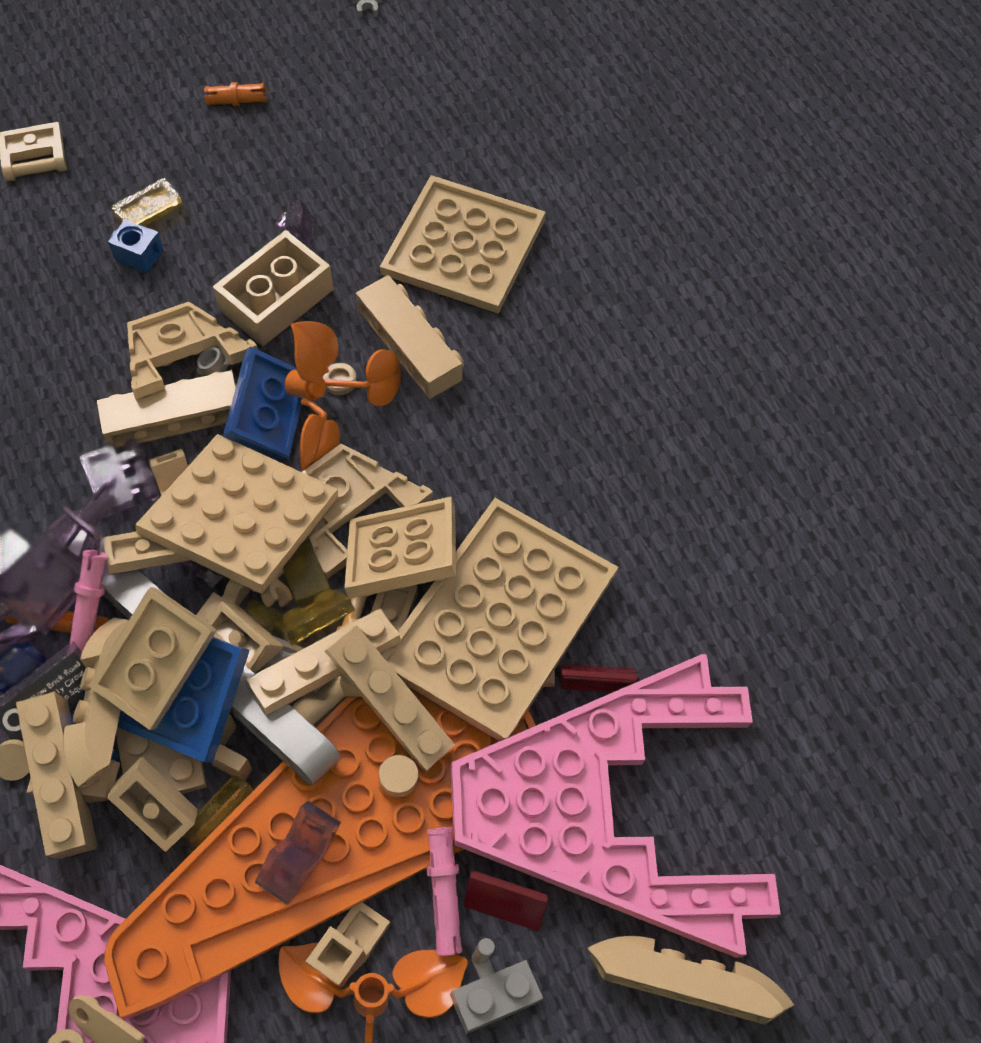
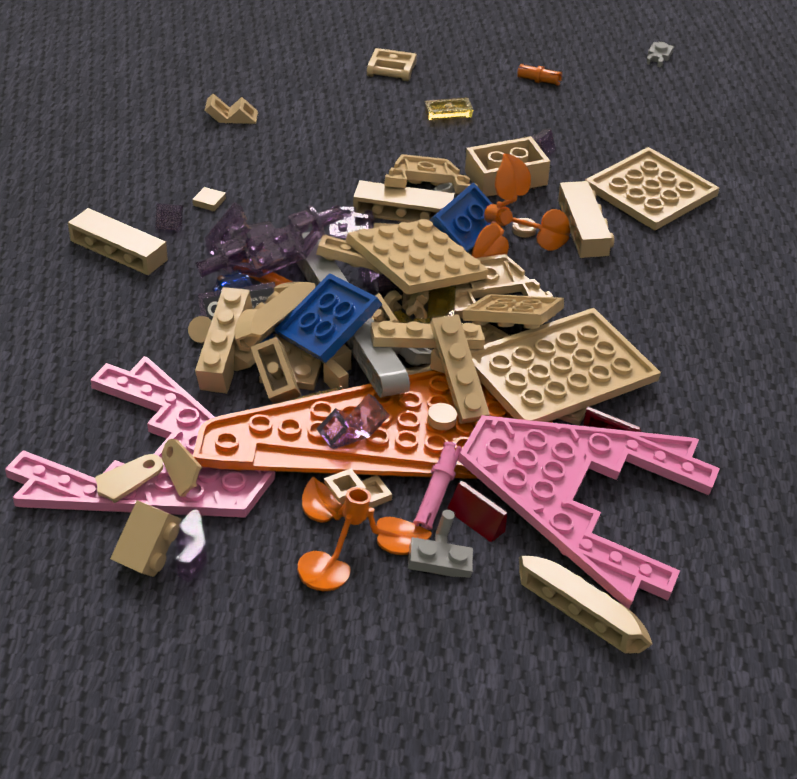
camera: 25 degrees right, 20 degrees down
bright pink pin [66,550,108,659] -> none
tan plate [88,587,217,730] -> none
blue brick [108,219,163,273] -> none

